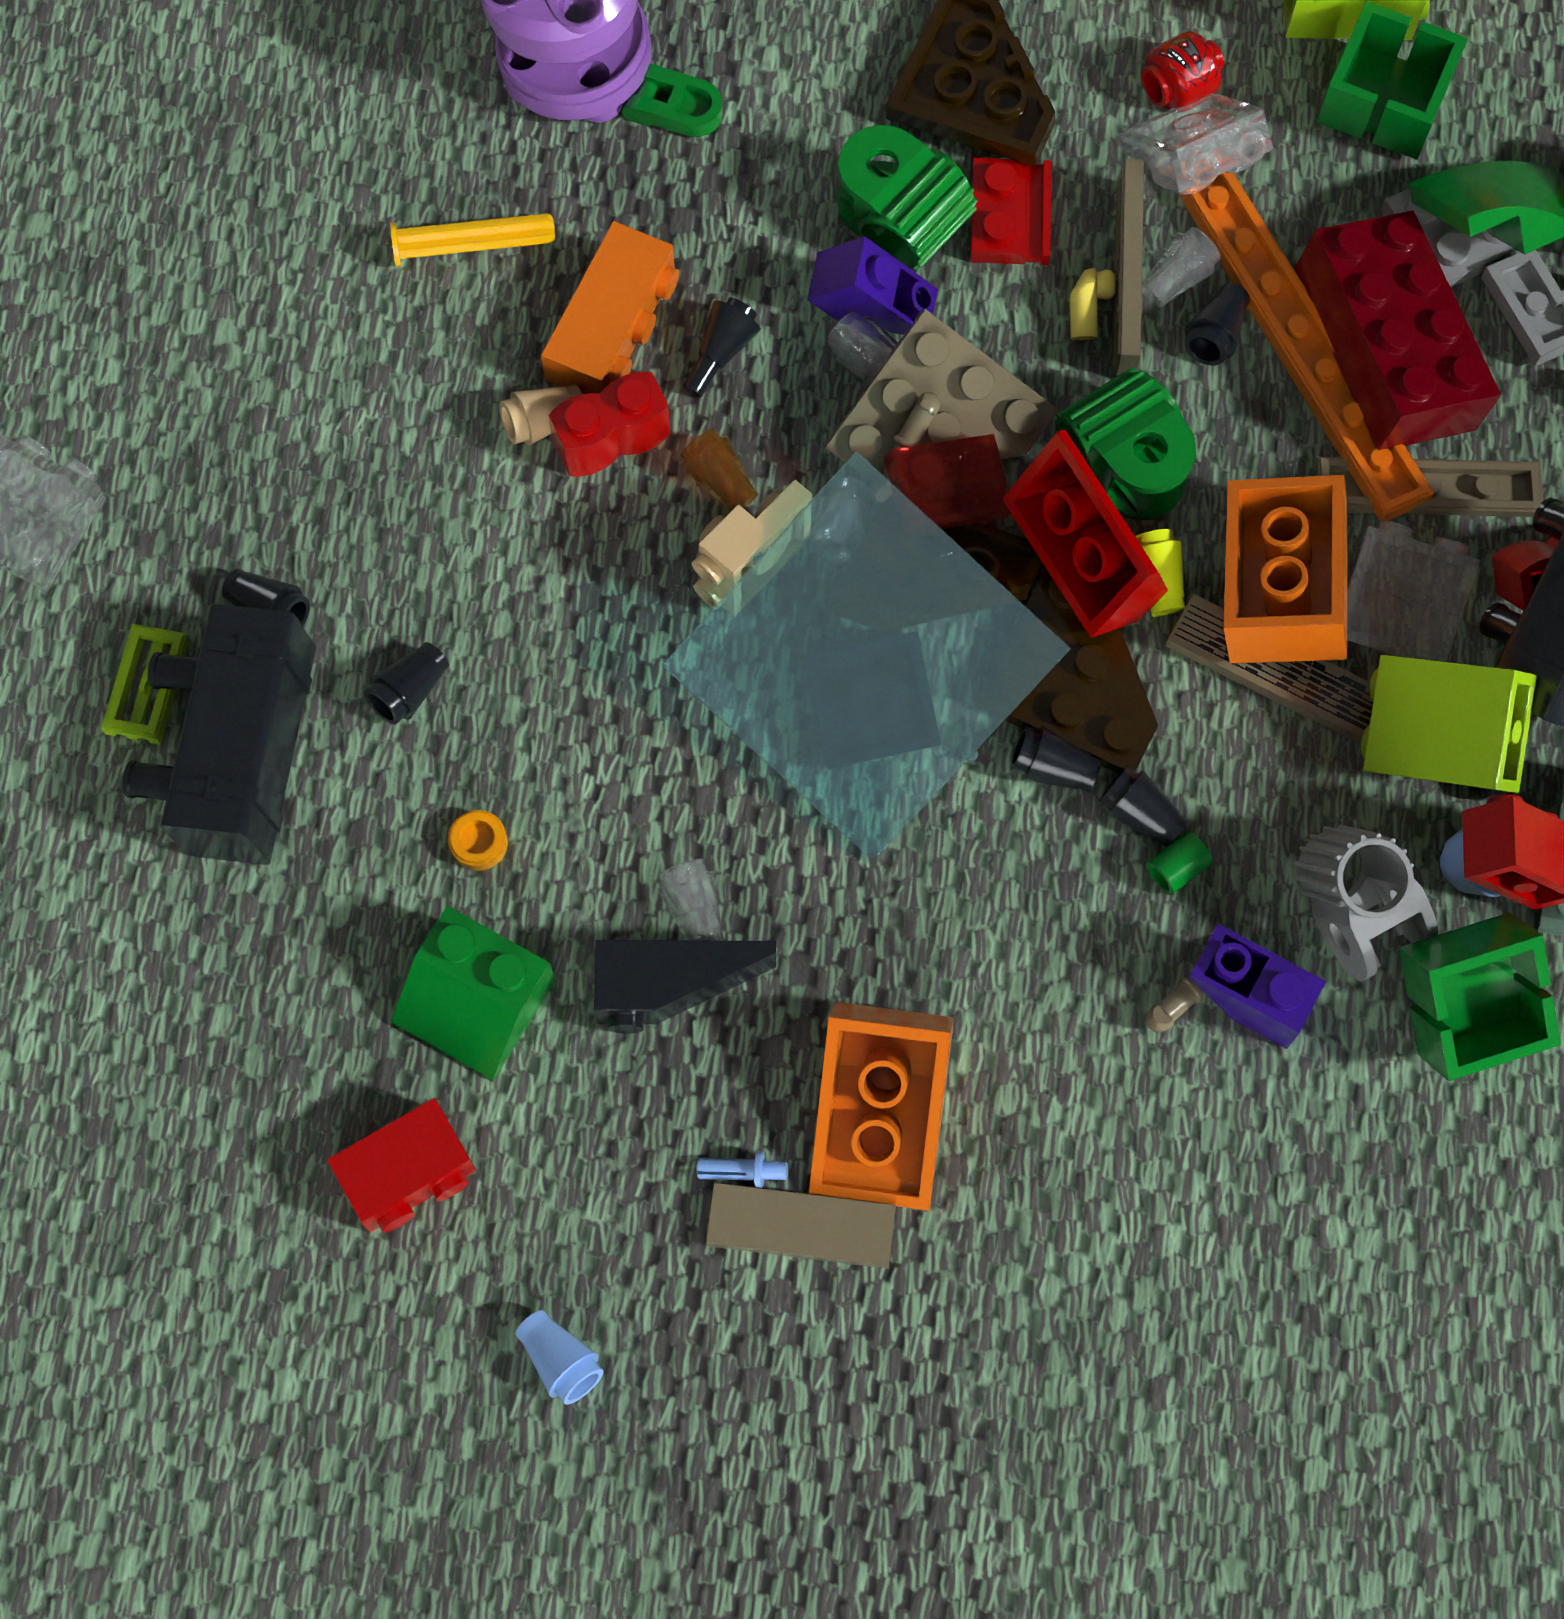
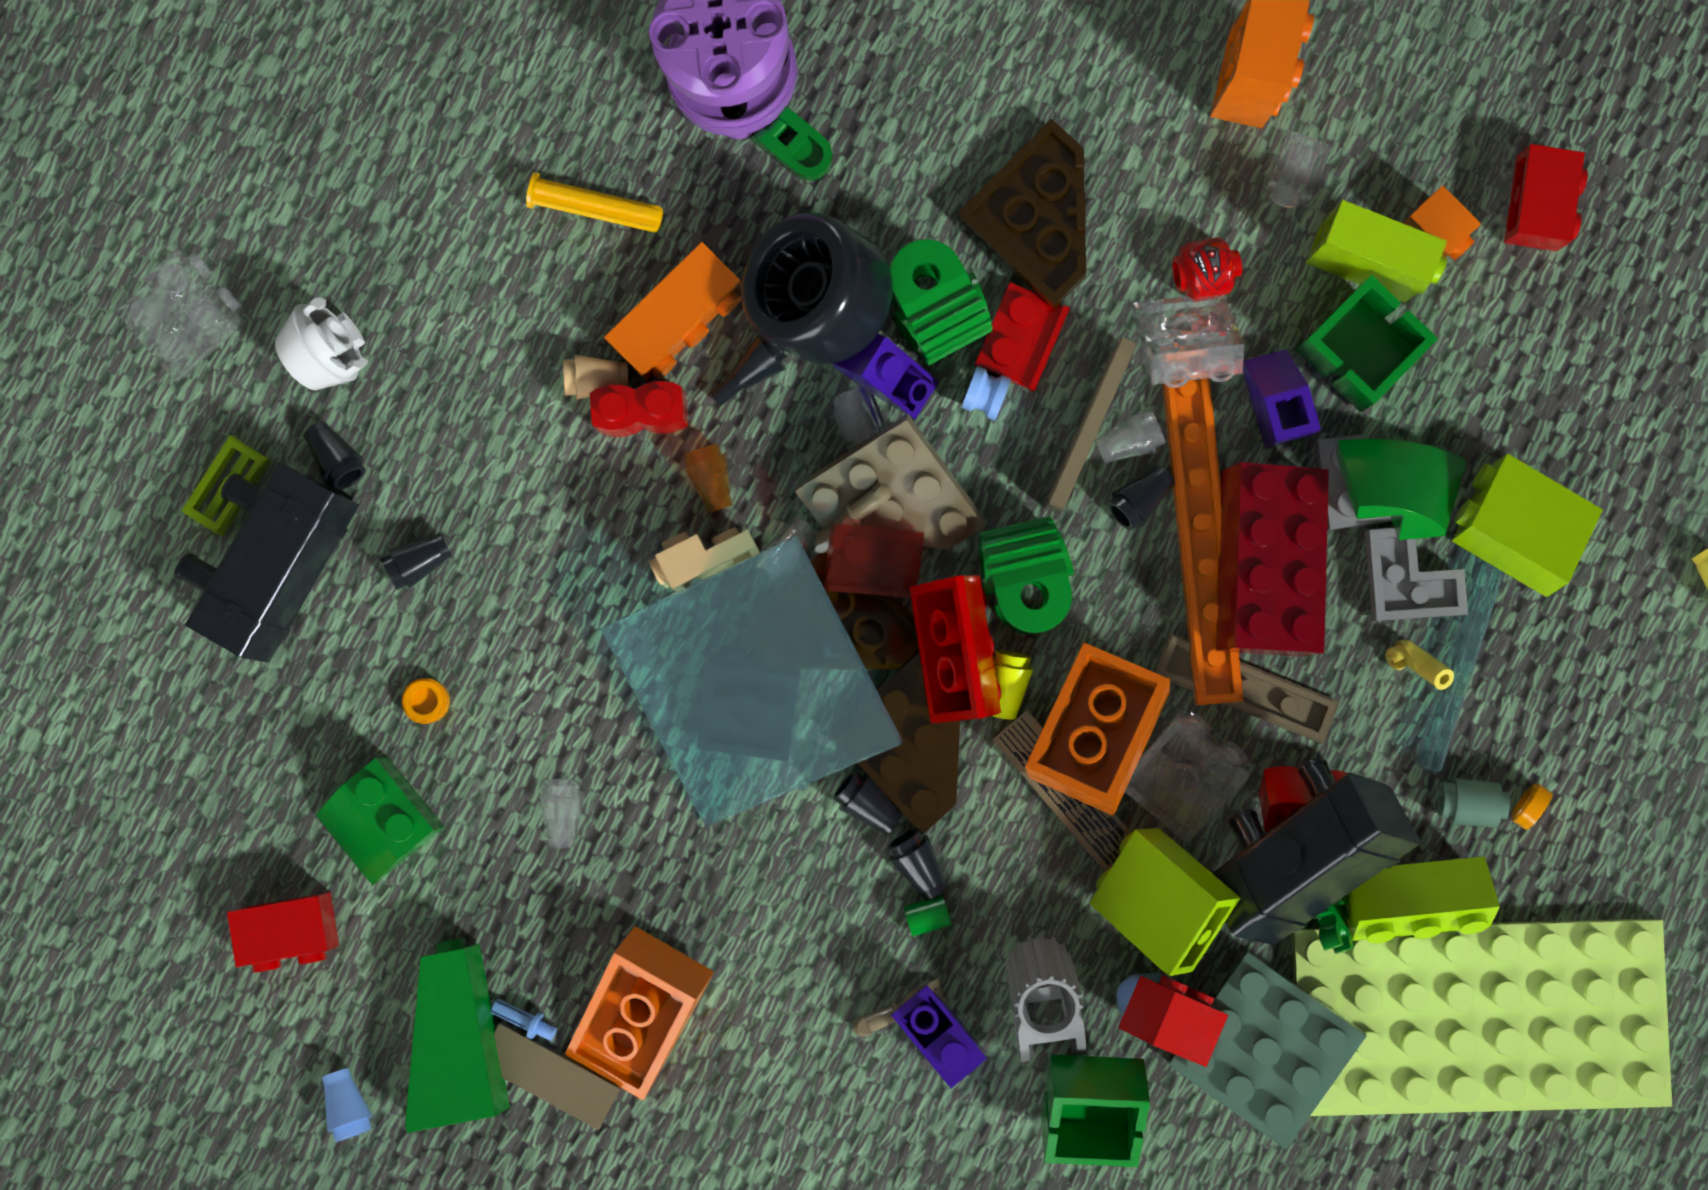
camera: 25 degrees right, 15 degrees up
black slope [594,940,776,1034] -> none
light yellow arm [1069,267,1116,340] -> none
none -> white cone [275,297,368,390]
none -> green slope [405,938,510,1133]
none -> black wheel [741,213,893,364]
none -> light blue wheel [961,366,1011,421]
none -> dark purple slope [1241,349,1321,449]

